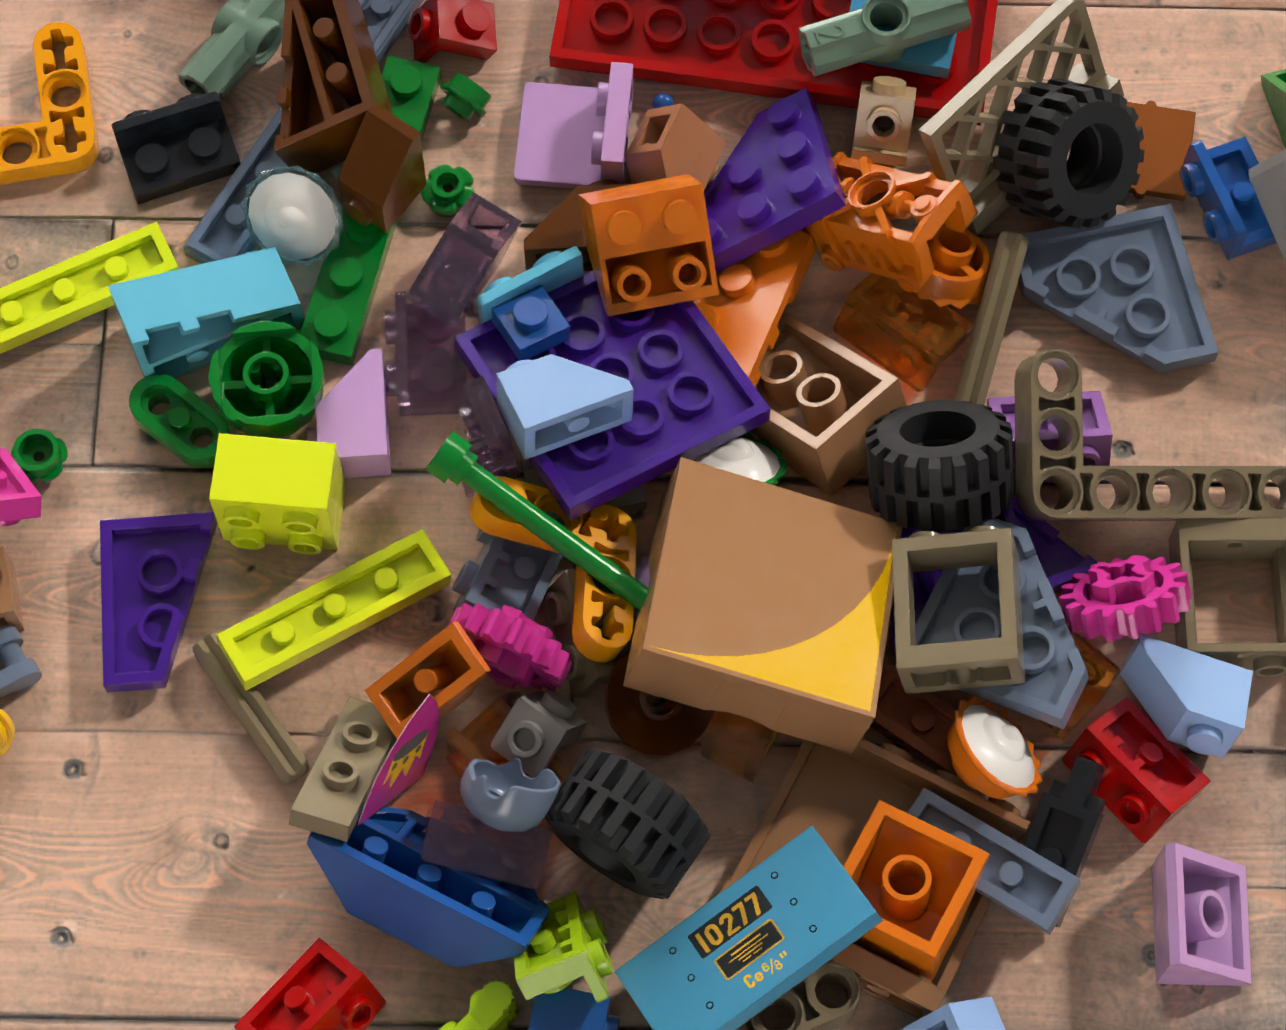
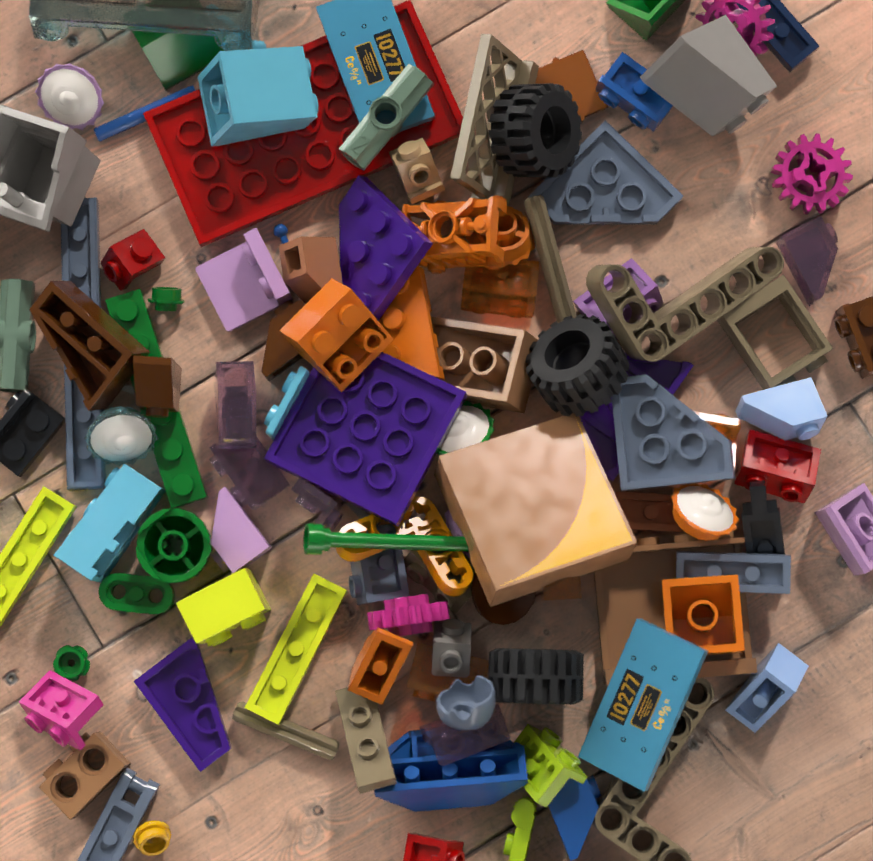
camera: 30 degrees left, 15 degrees up
dark pink sticker [357,694,439,826] -> none
green plate [421,164,475,217] -> none
blue plate [491,285,570,361] -> none
light blue slope [496,354,634,460] -> none
dark tan window [892,525,1025,694] -> none
dark pink gear [1059,555,1192,642] -> none

